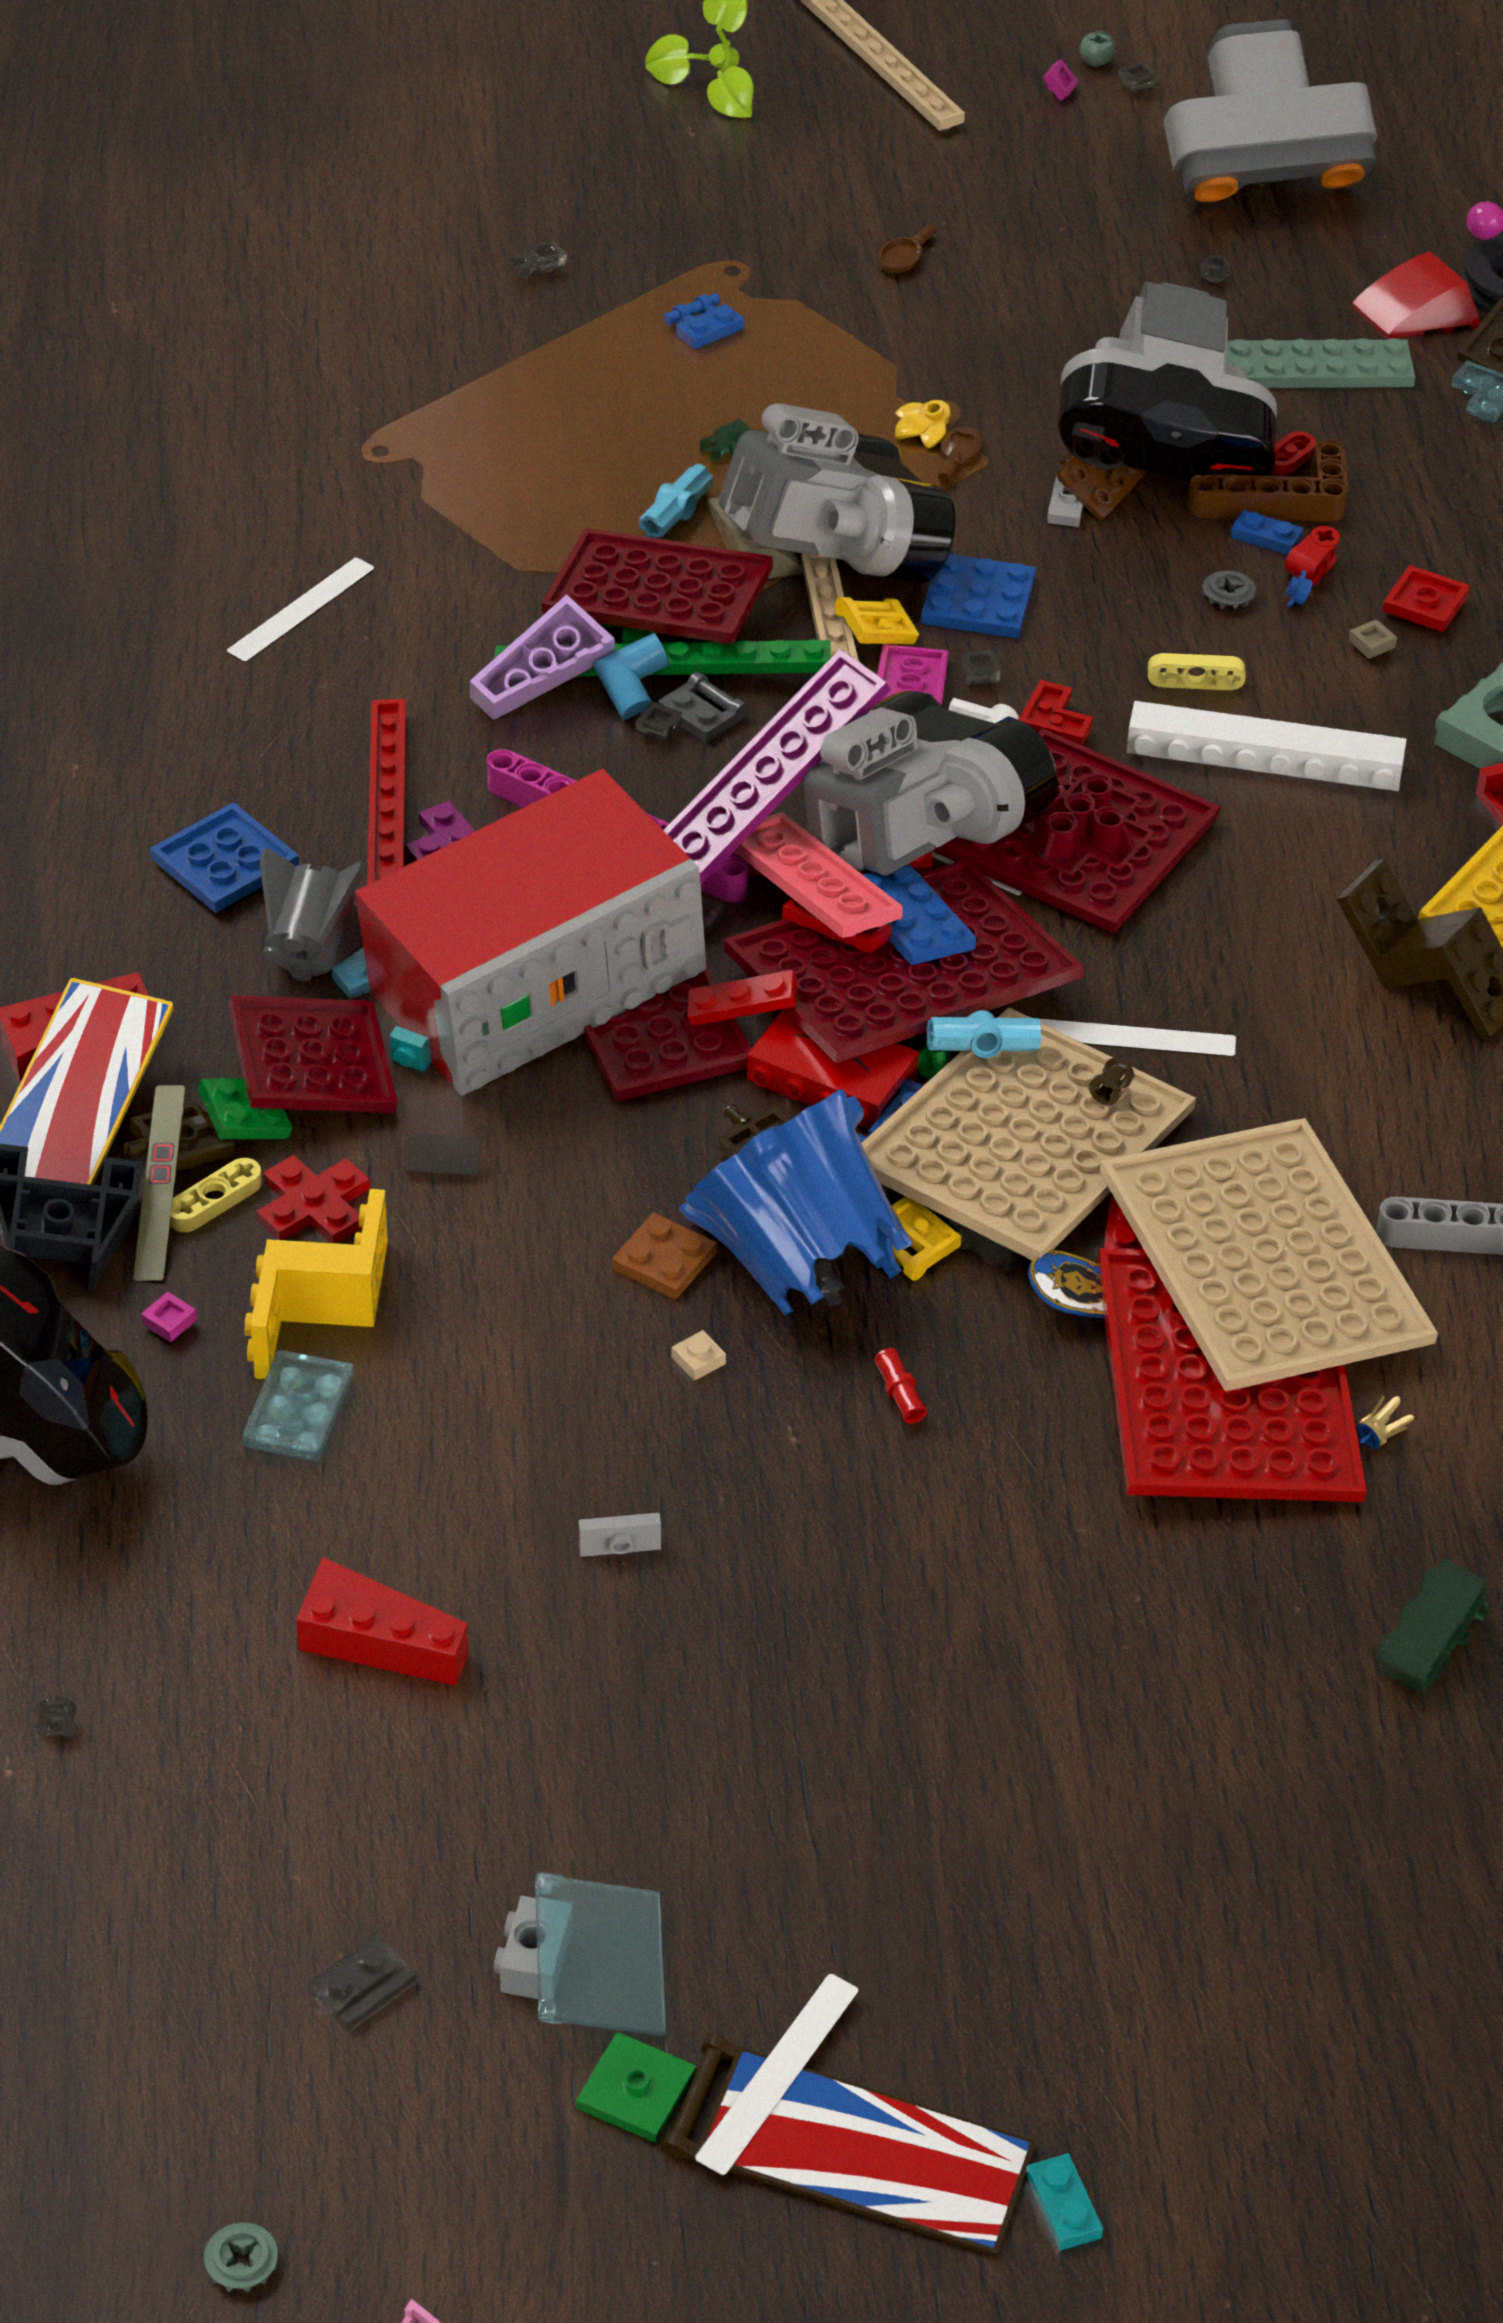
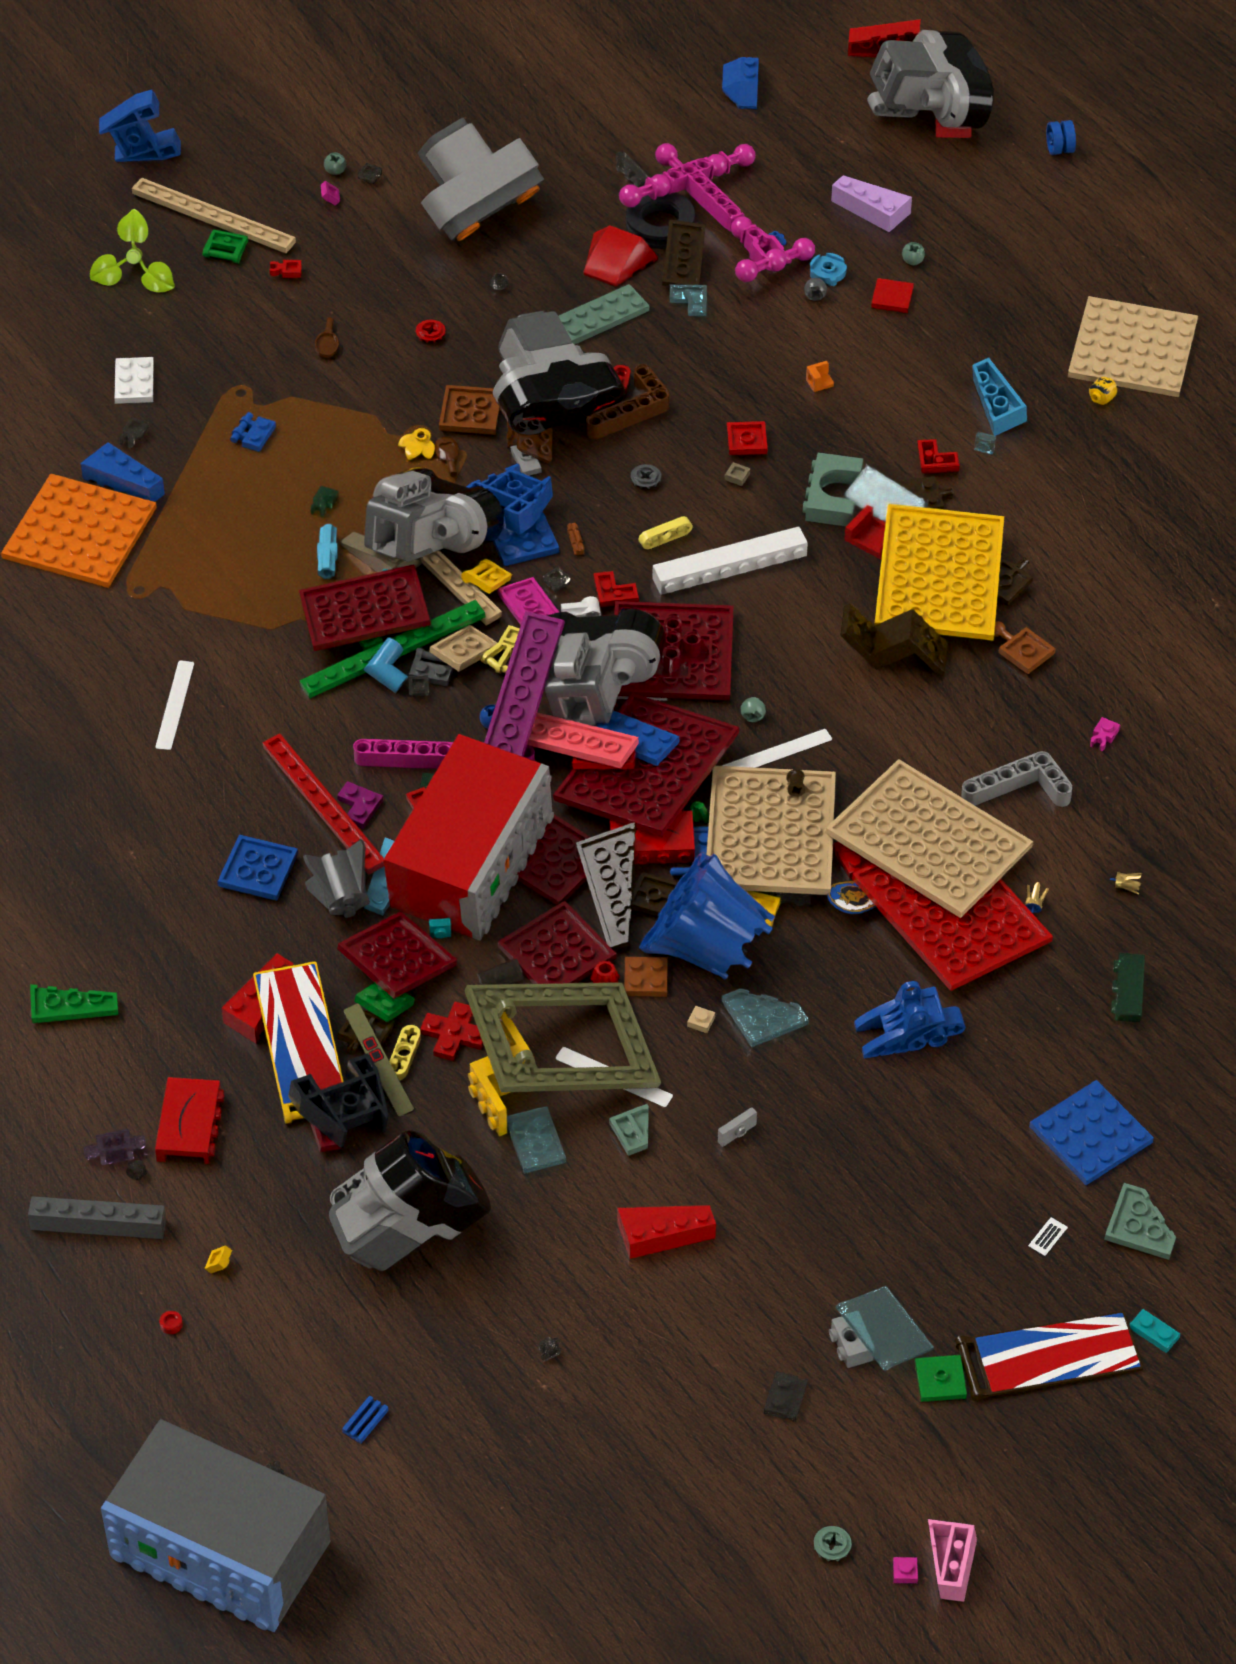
camera: 30 degrees left, 5 degrees up
dark pink plate [141,1291,197,1342] -> none
lavender wedge [470,594,615,720] -> none
red plate [687,969,797,1026] -> none
white sticker [695,1974,858,2175] -> none
red pin [874,1348,927,1424] -> none
medium azure piece [926,1010,1042,1058] -> none
blue plate [1230,509,1304,555] -> none
red piece [1284,526,1340,585] -> none
blue plate [1285,570,1313,608] -> none
none -> orange plate [1,474,157,588]
none -> blue wedge [81,442,165,502]
none -> white plate [115,357,154,404]
none -> green plate [203,229,248,264]
none -> red plate [270,260,302,278]
none -> red gear [416,320,445,343]
none -> tan tile [429,625,497,671]
none -> dark orange plate [439,385,500,435]
none -> blue wedge [460,464,553,534]
none -> olive plate [464,983,661,1092]
none -> dark red plate [498,901,616,984]
none -> white sticker [556,1047,673,1107]
none -> dark orange axle [567,523,585,556]
none -> wing [576,822,636,951]
none -> red piece [590,960,620,983]
none -> sand green wing [609,1104,649,1156]
none -> clear light blue plate [722,988,809,1048]
none -> sand green piece [741,697,766,722]
none -> blue piece [854,981,966,1058]
none -> white sticker [1028,1217,1068,1256]
none -> blue plate [1029,1080,1154,1185]
none -> sand green plate [1104,1183,1176,1260]

